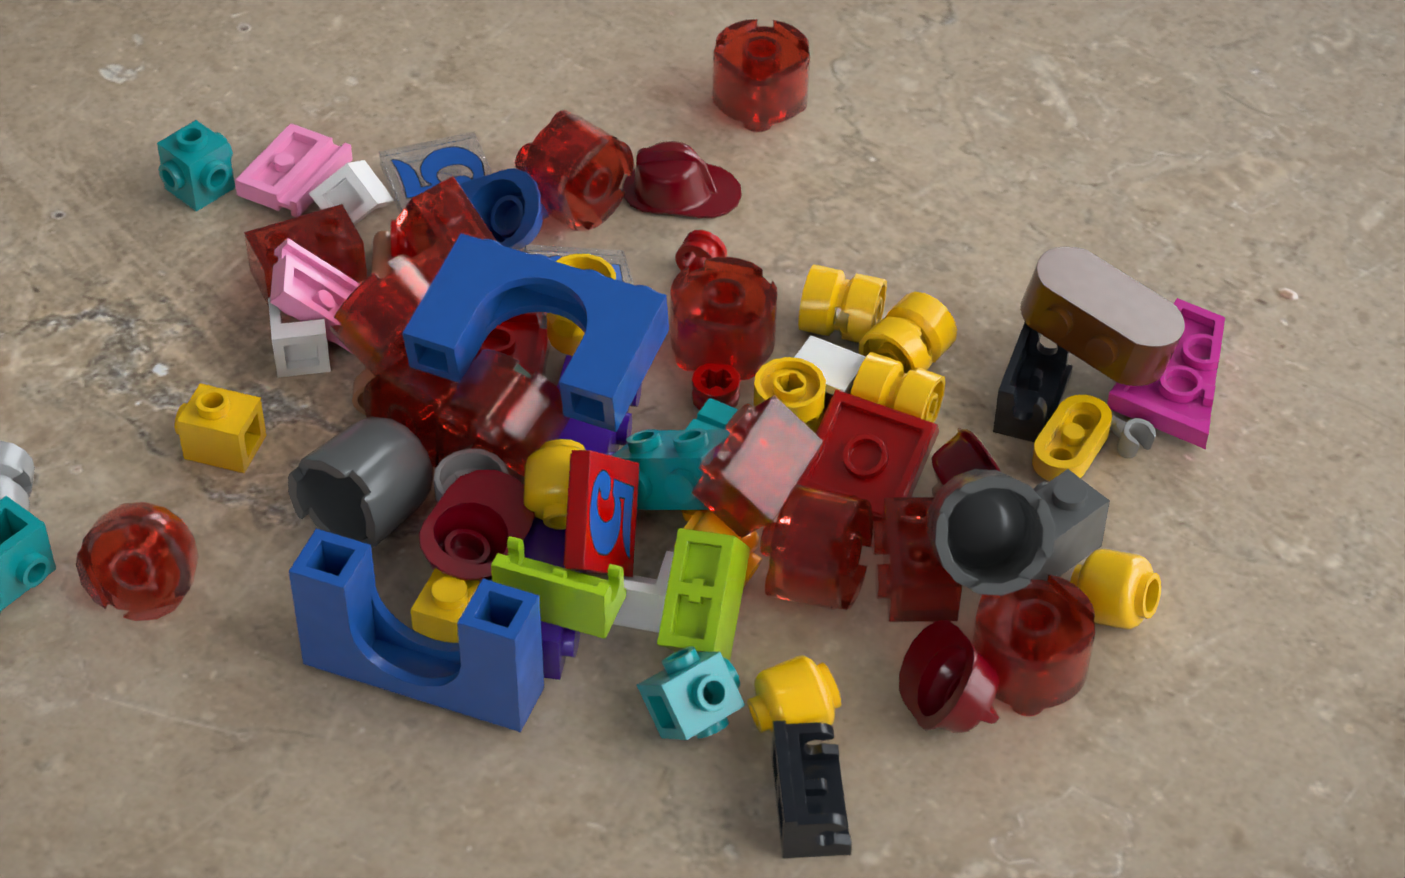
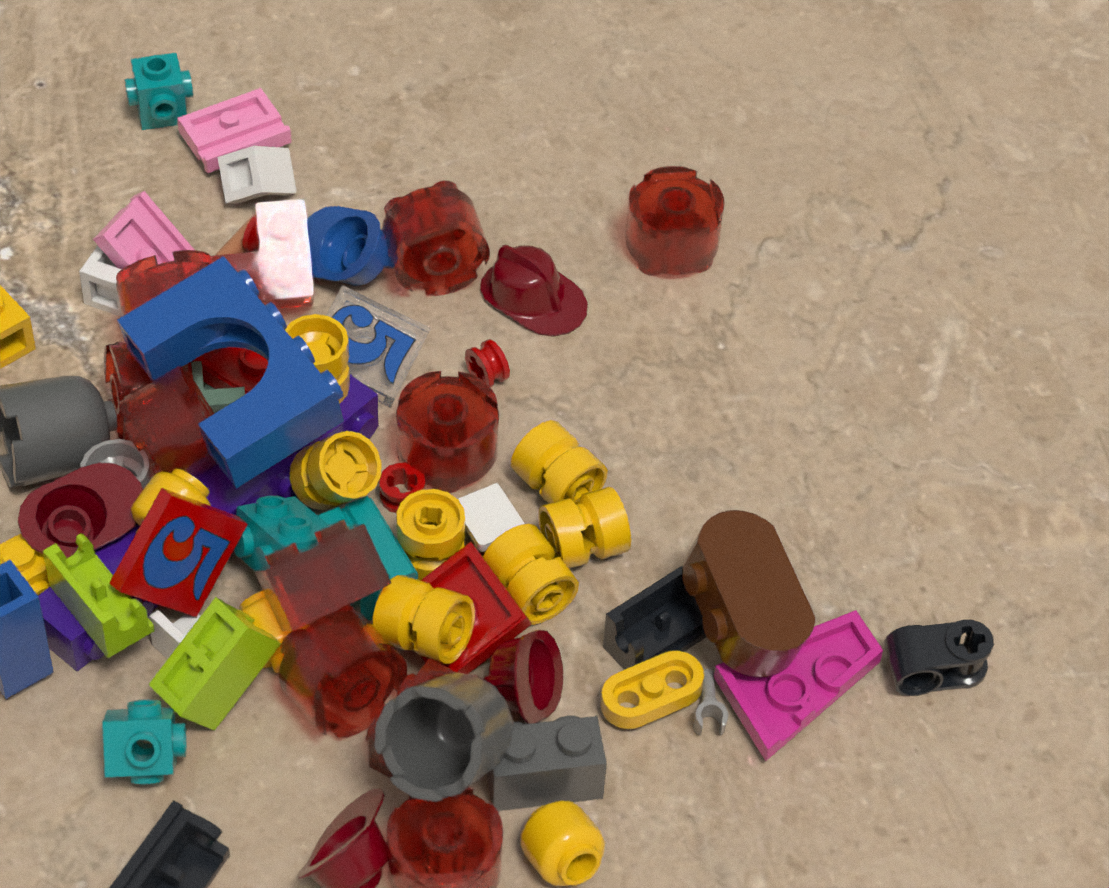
camera: 30 degrees right, 5 degrees up
clear red brick [244,204,368,307] -> none
tile [379,132,493,225] -> none
yellow head [747,655,842,733] -> none
none -> yellow wheel [290,431,382,510]
none -> yellow wheel [372,575,475,664]
none -> black piece [884,619,994,696]

